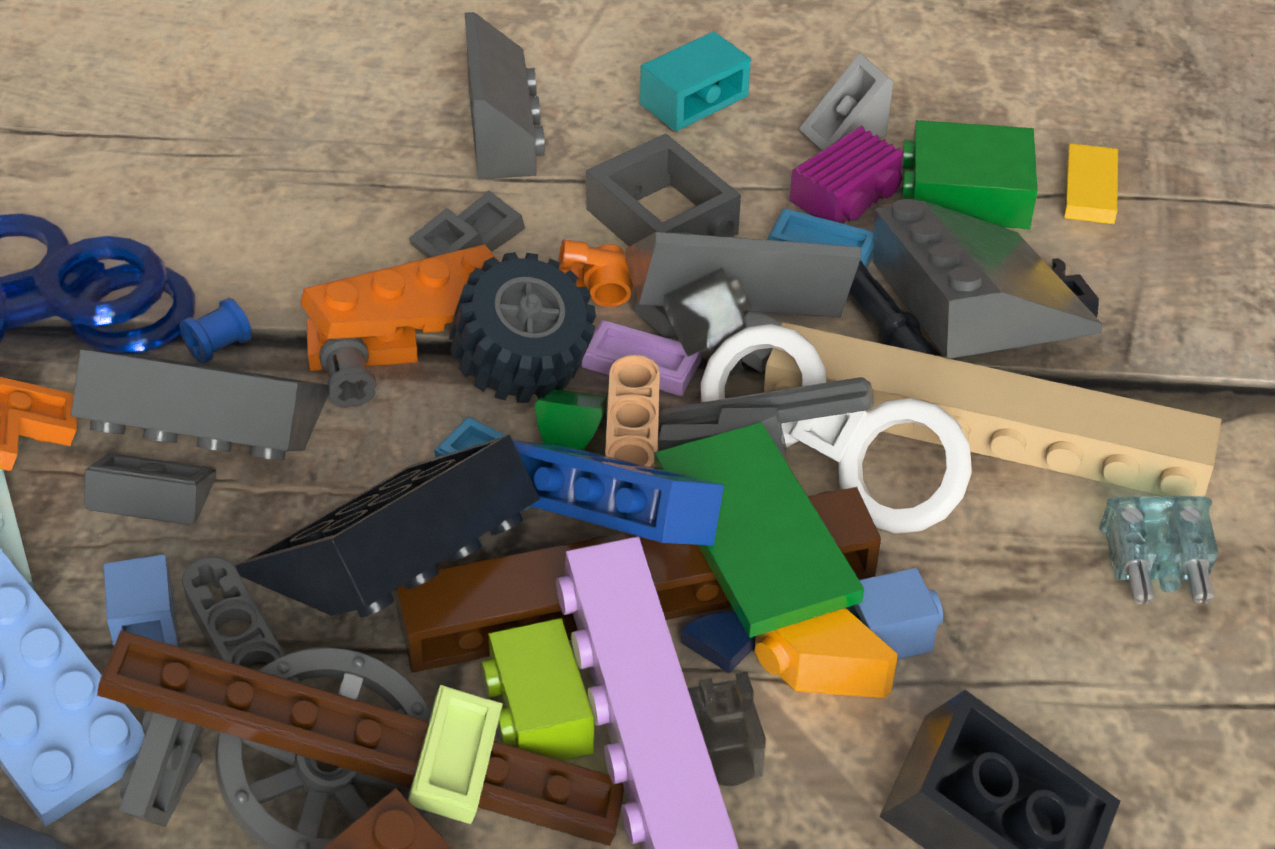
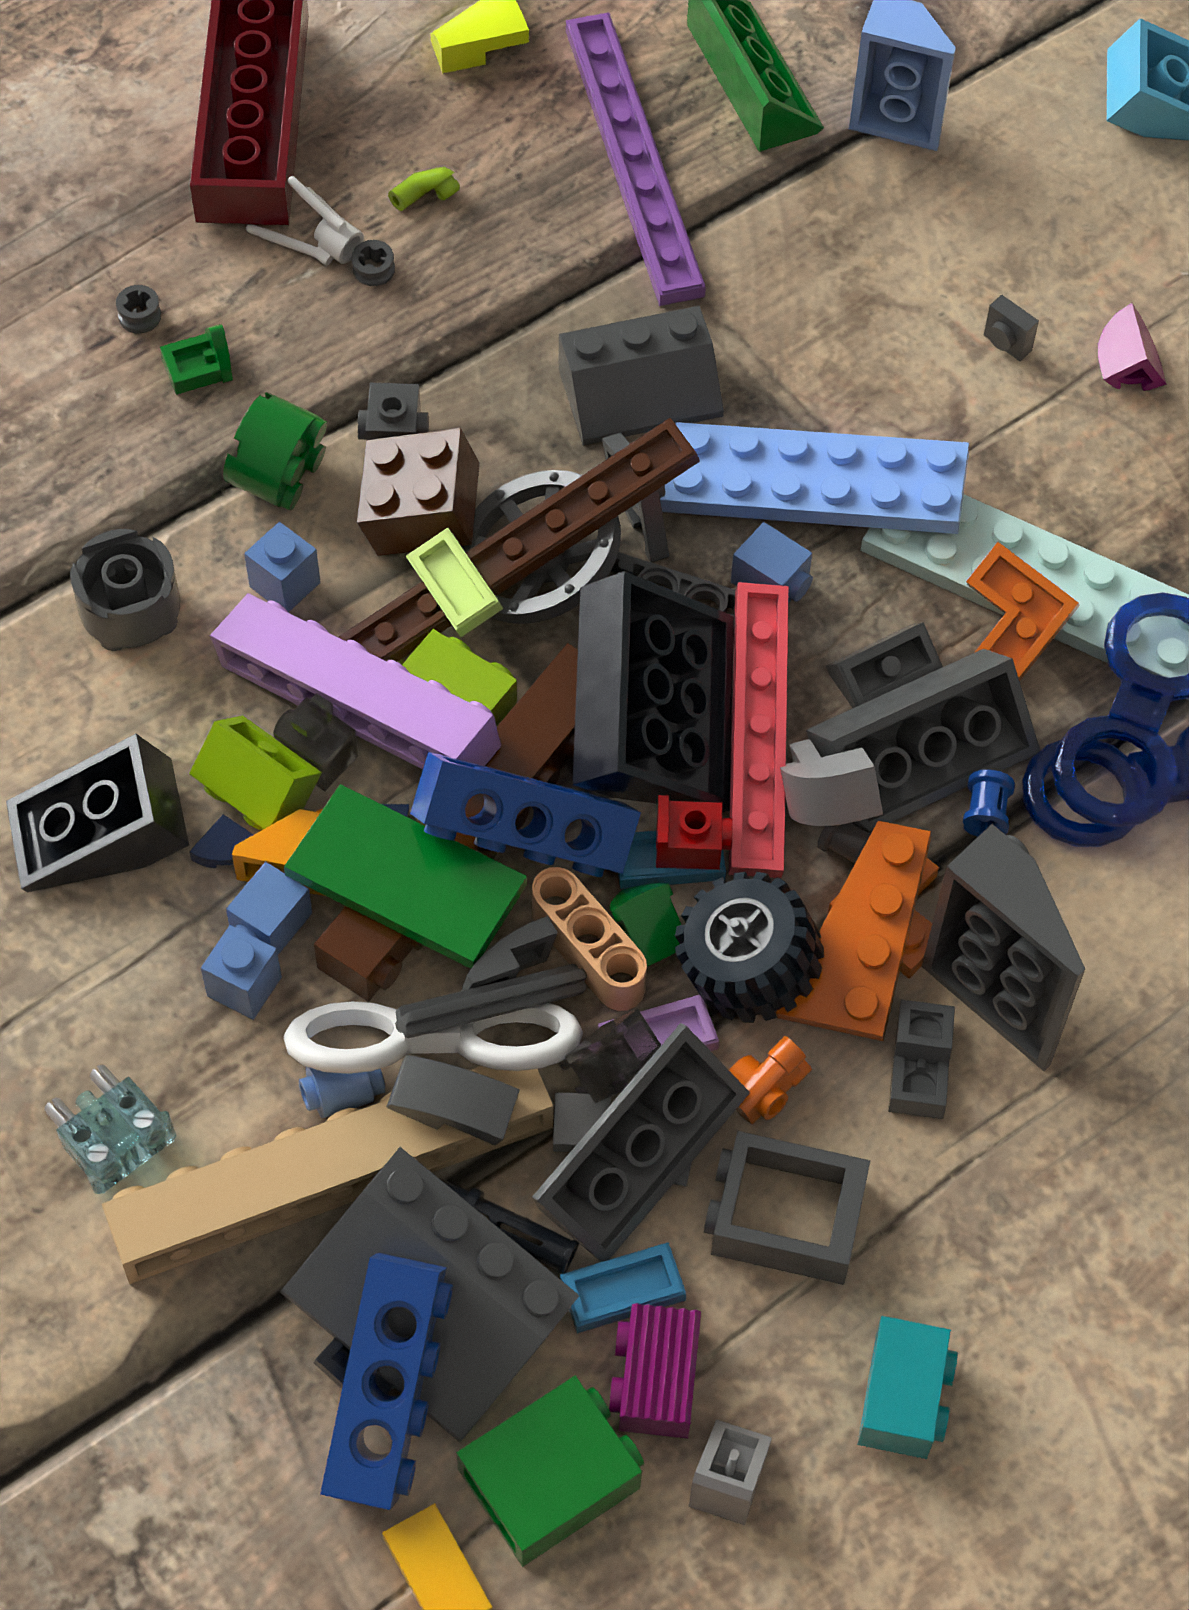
camera: 140 degrees right, 15 degrees up
dark grey slope [465,12,545,179] -> none
none -> lime brick [189,715,322,830]
none -> dark blue tile [189,814,254,868]
none -> medium blue brick [201,925,282,1020]
none -> medium blue brick [299,1067,385,1118]
none -> blue brick [320,1253,453,1510]
none -> dark grey slope [386,1055,520,1146]
none -> red brick [656,795,733,870]
none -> coral plate [728,582,789,878]
none -> light grey brick [780,739,883,826]
none -> dark grey slope [922,824,1086,1071]

